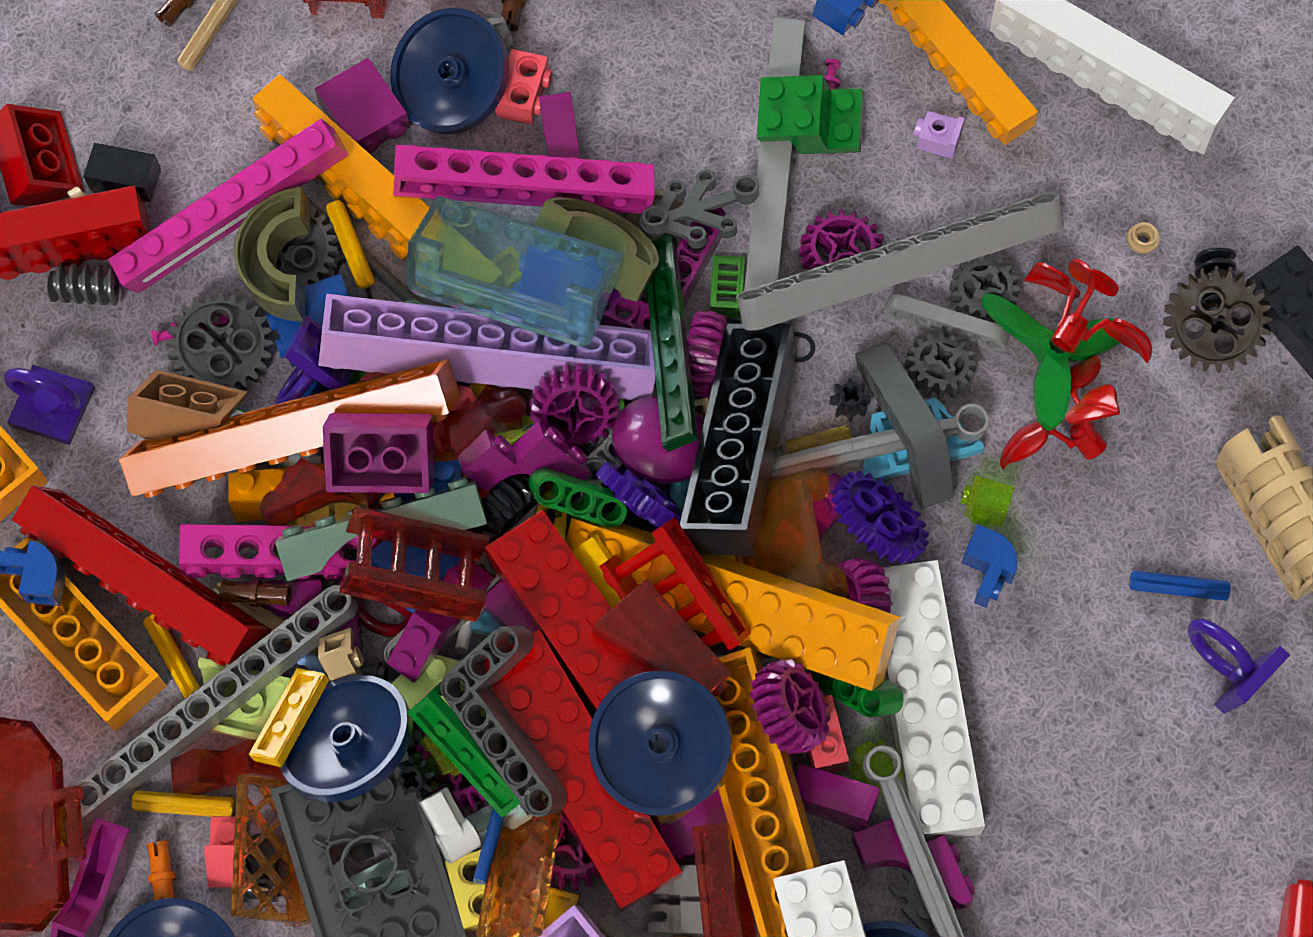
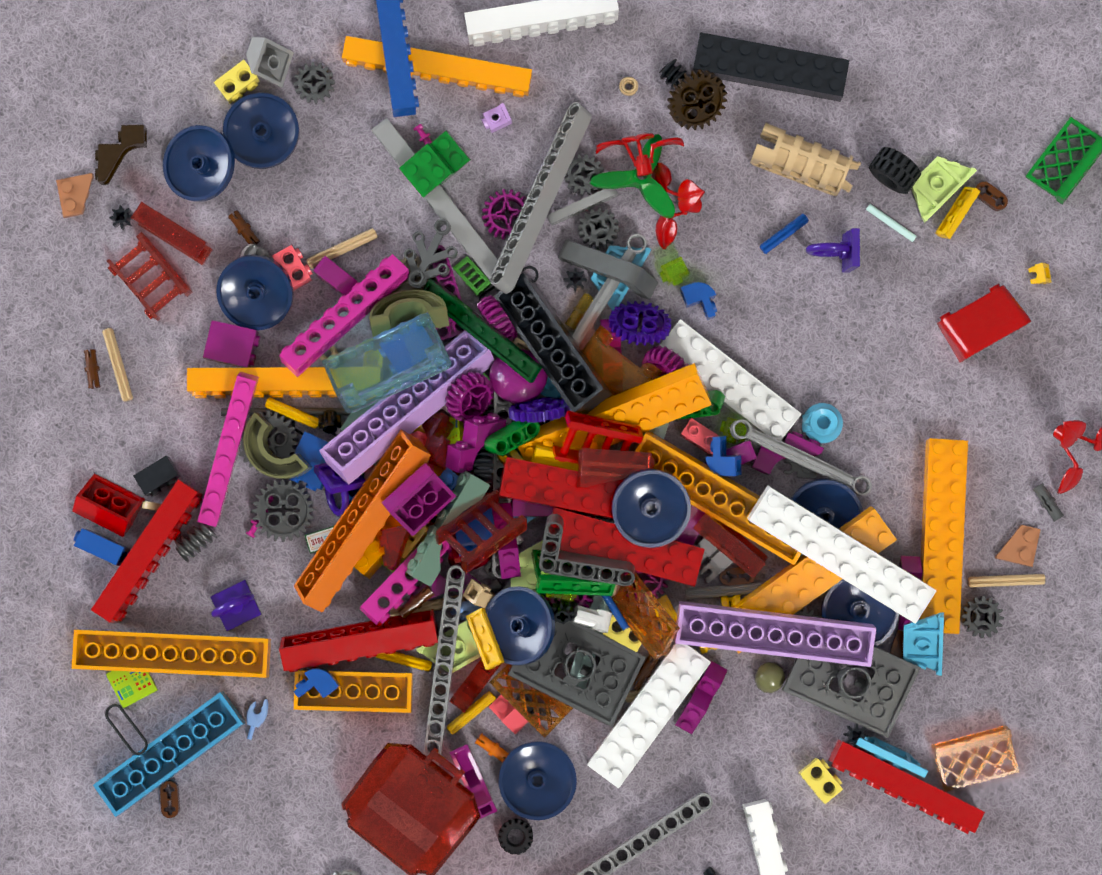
camera: 45 degrees left, 15 degrees up
medium nougat slope [127,370,248,440] -> none
magenta gear [750,659,831,755] -> none
none -> tan axle [307,228,378,269]
none -> black gear [318,410,341,434]
none -> blue brick [706,436,742,476]
none -> medium azure piece [802,403,843,443]

